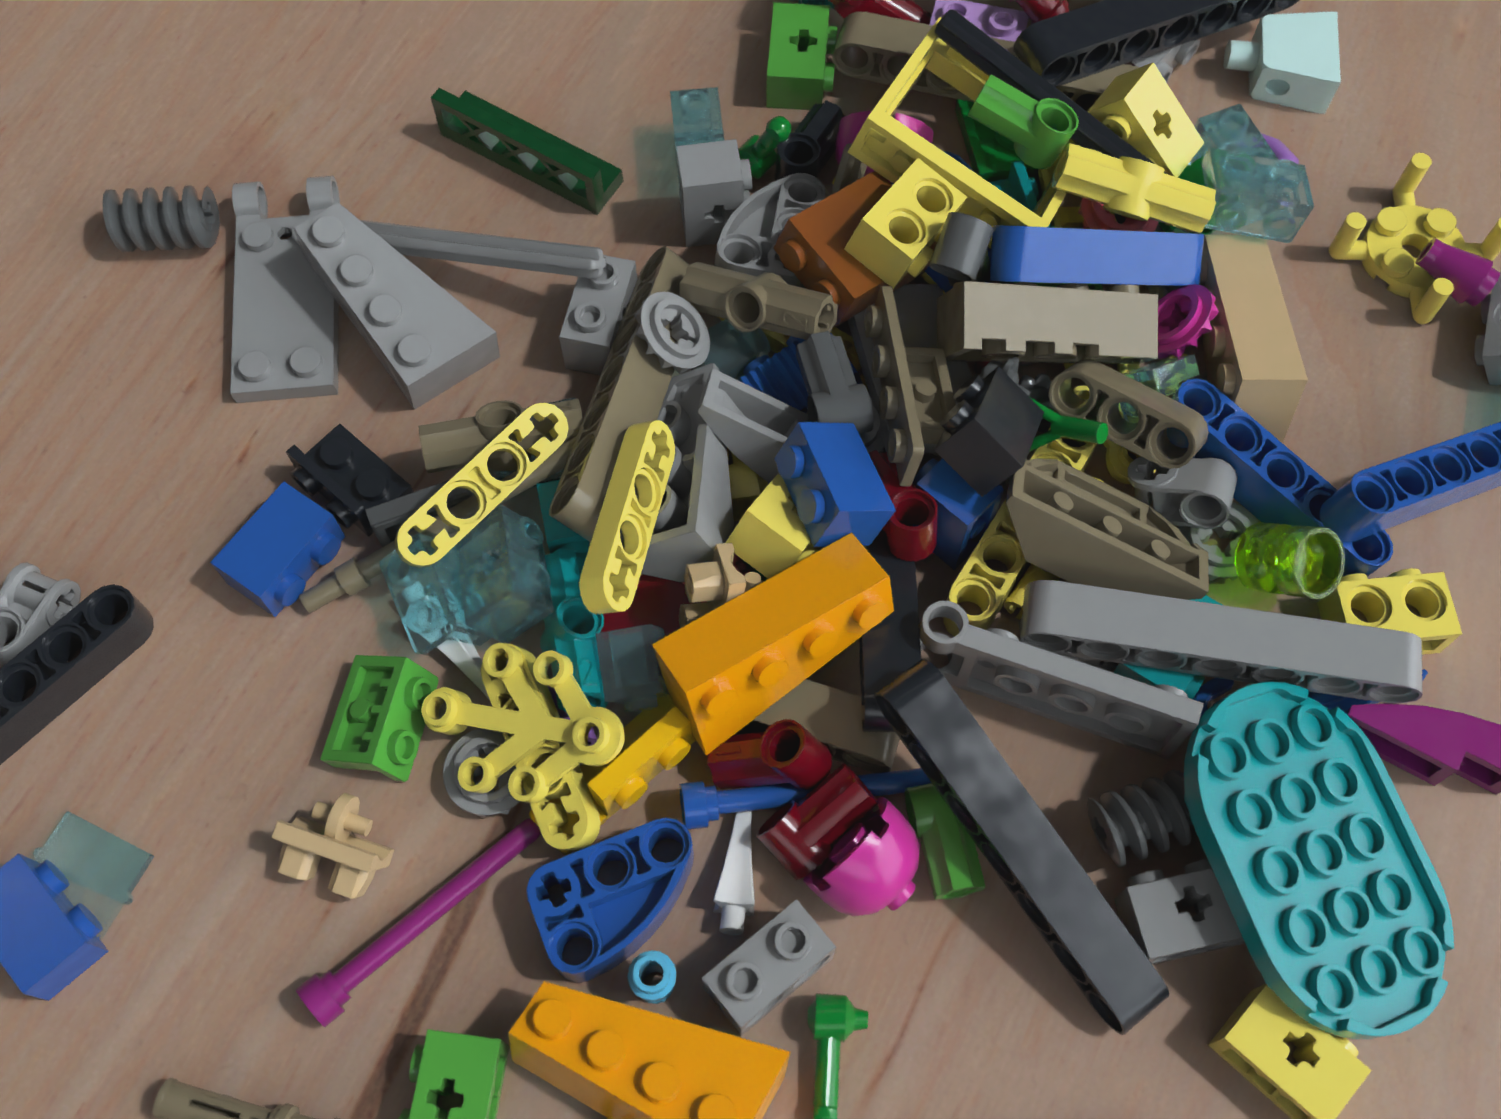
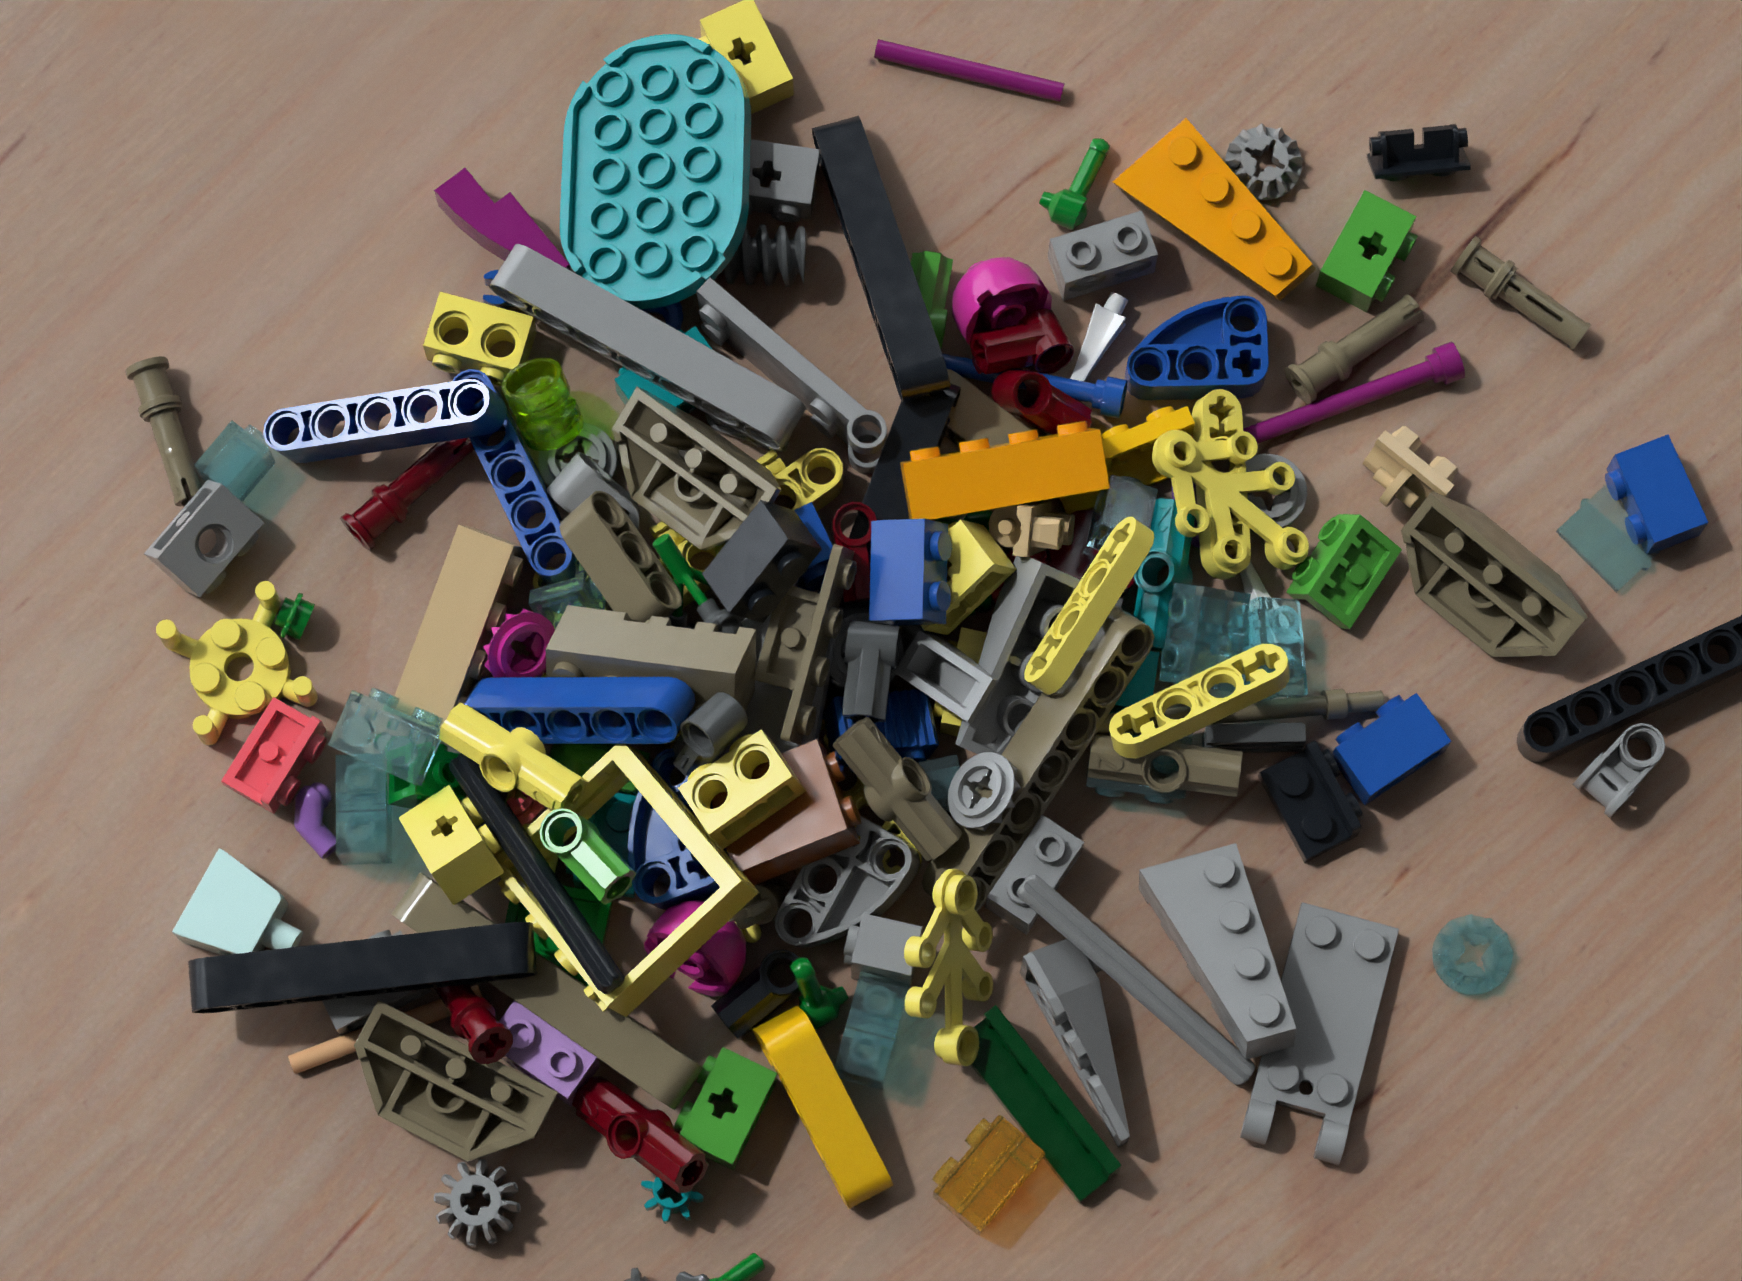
camera: 160 degrees left, 10 degrees up
dark grey piece [102,186,220,252] -> none
medium azure pin [627,950,677,1004] -> none
magenta cone [1415,238,1500,307] -> none
none -> coral bracket [221,697,327,814]
none -> green plate [274,593,315,640]
none -> dark red pin [340,438,475,551]
none -> yellow beam [752,1006,893,1209]
none -> light yellow plant [904,869,993,1066]
none -> clear yellow brick [932,1114,1046,1235]
none -> light grey wedge [1020,939,1130,1148]
none -> dark tan pin [1285,294,1424,404]
none -> dark tan wedge [1401,491,1587,657]
none -> clear light blue gear [1432,914,1514,995]

